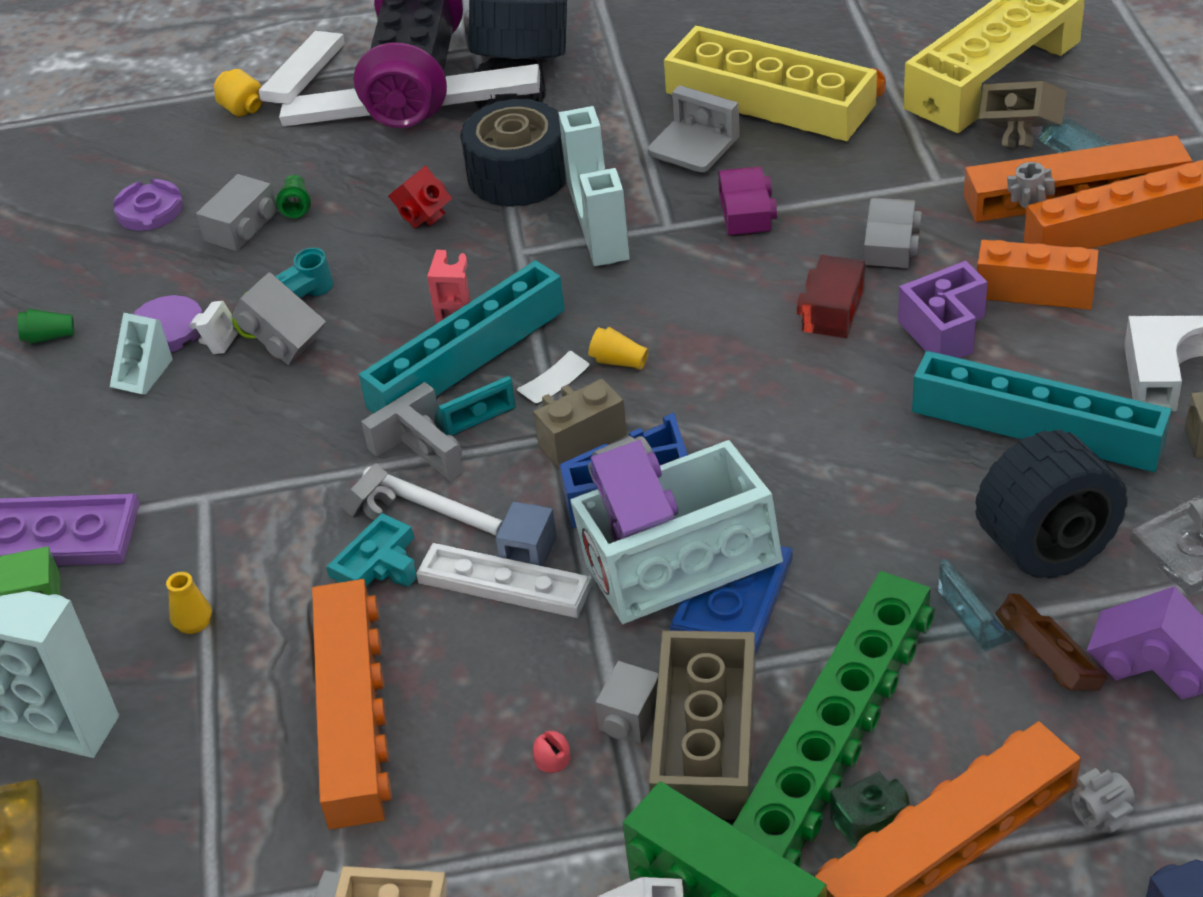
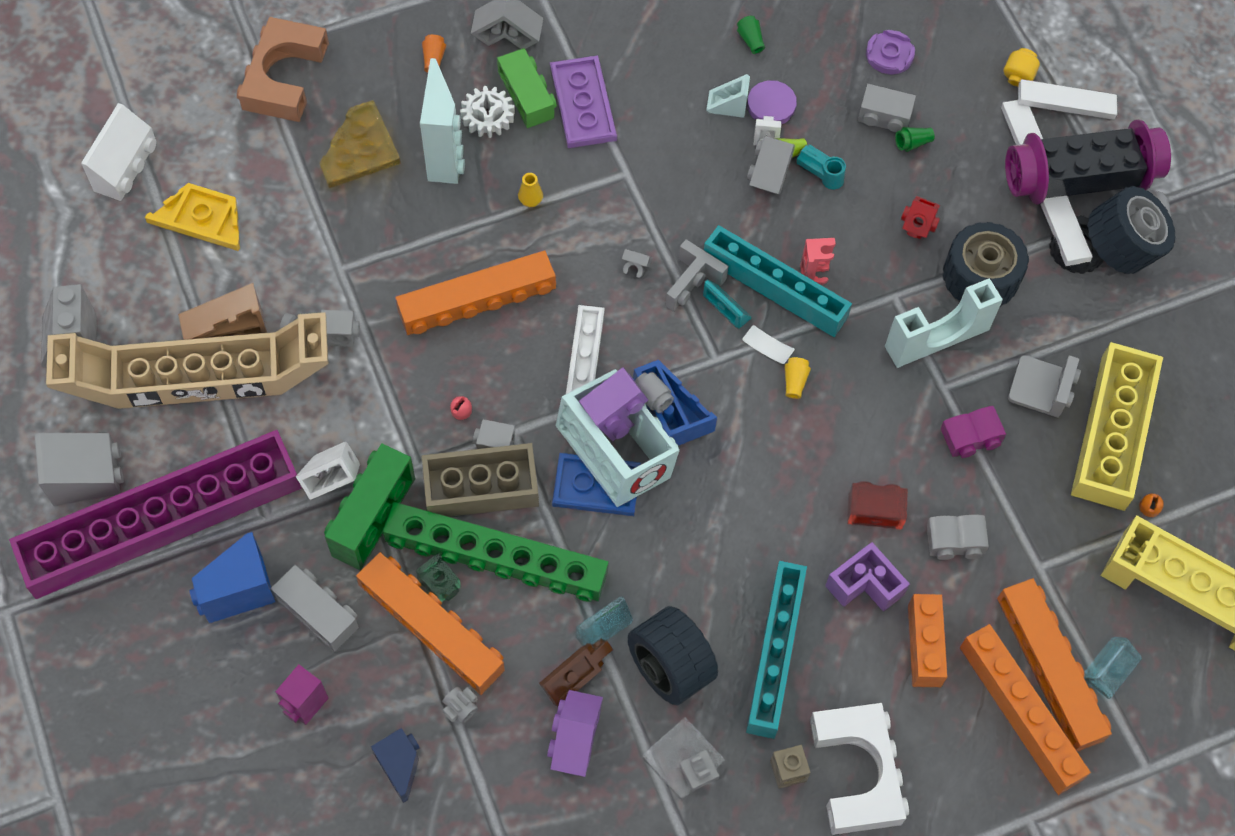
camera: 70 degrees right, 20 degrees up
teal hinge [326,513,417,588] -> none
white bar [362,467,503,536] -> none
sand blue brick [496,501,557,566] -> none
dark tan brick [533,378,627,469] -> none
dark tan brick [979,81,1066,149] -> none
light grey gear [1007,162,1055,208] -> none

